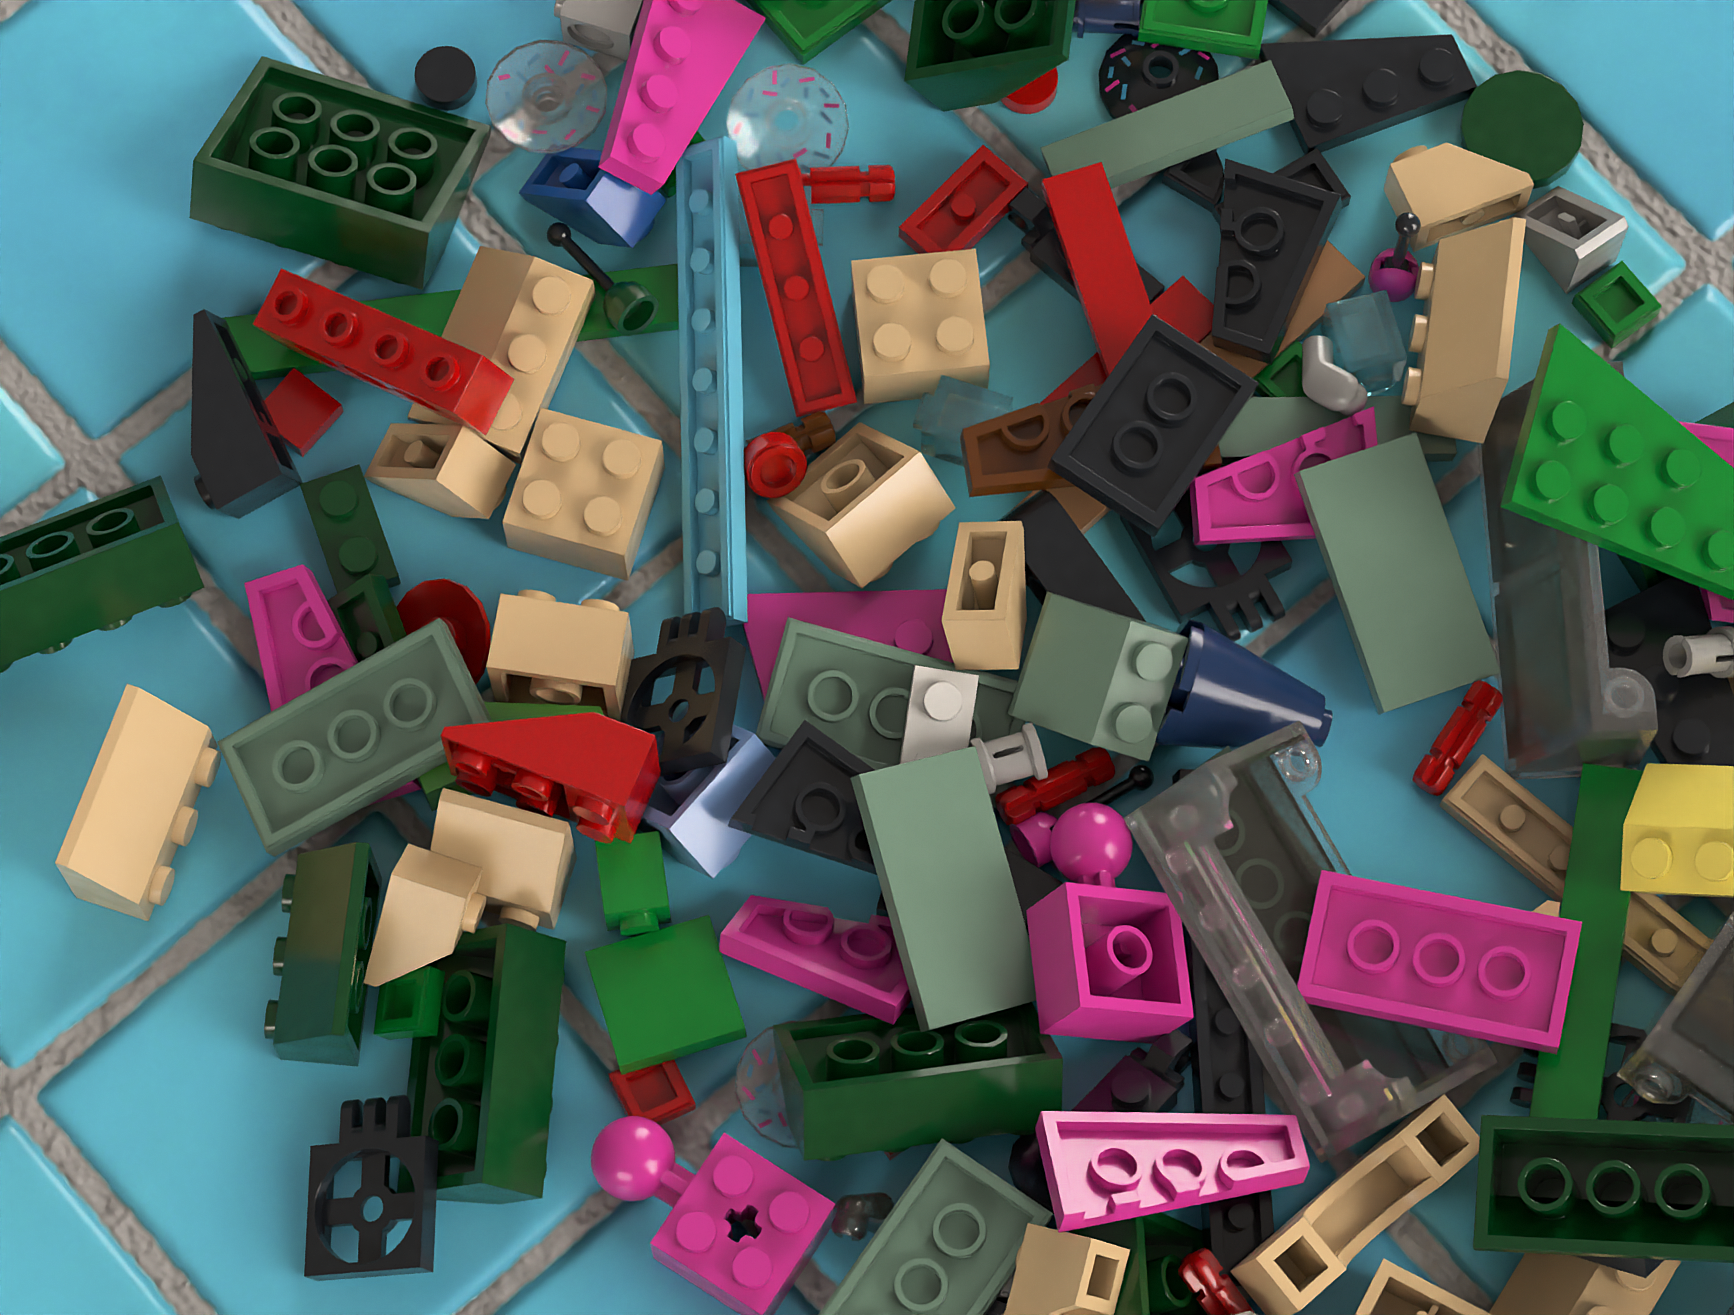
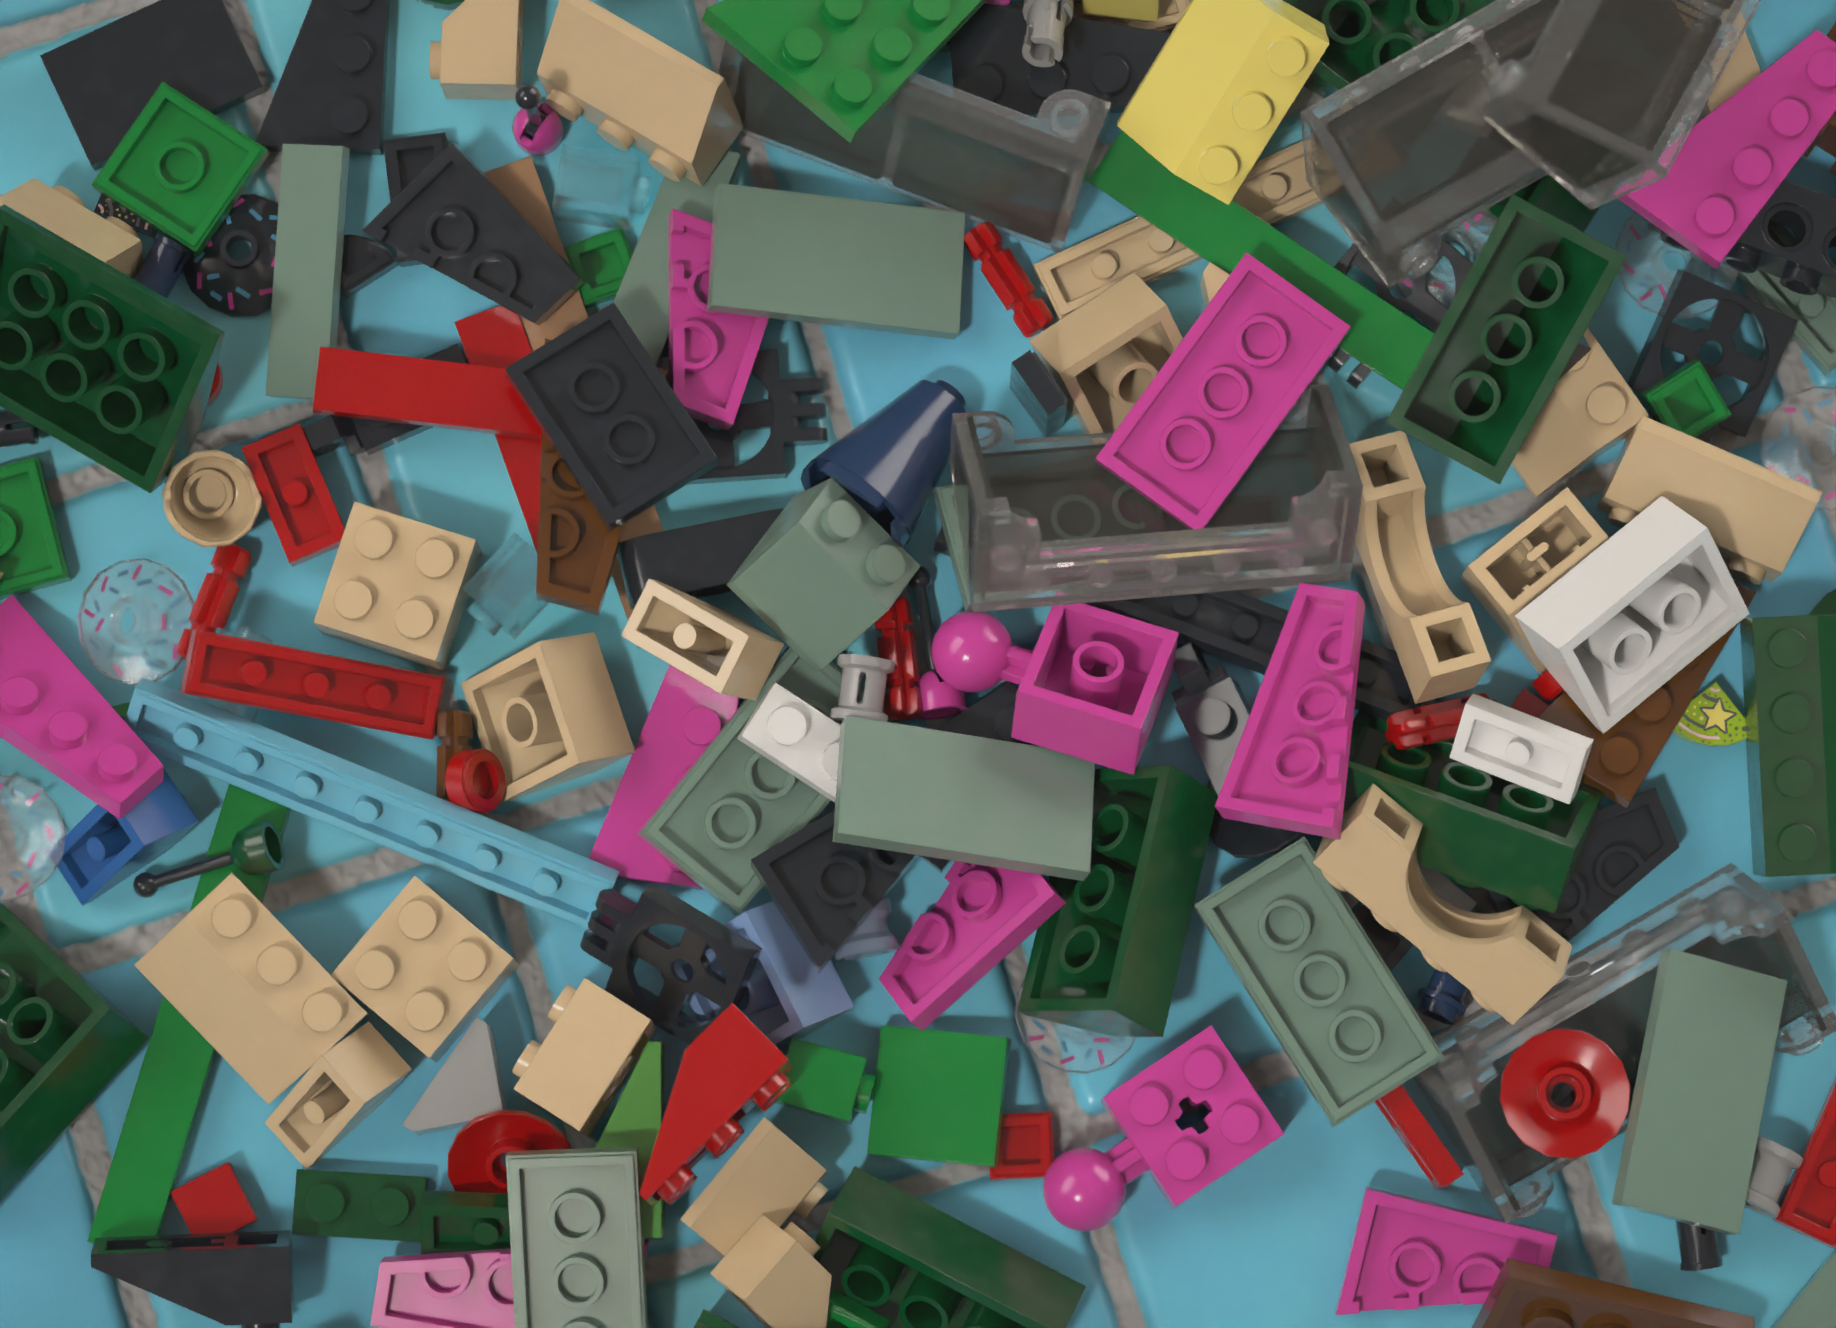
camera: 65 degrees left, 10 degrees up
red brick [253,268,514,435] -> none
clear smoke arm [831,1192,894,1241] -> none
light grey arm [1302,335,1368,416] -> none
none -> tan hair [162,449,262,548]
none -> light grey slope [402,1017,507,1135]
none -> sand blue wheel [835,898,899,961]
none -> black tile [1010,350,1068,439]
none -> tan slope [1028,272,1183,454]

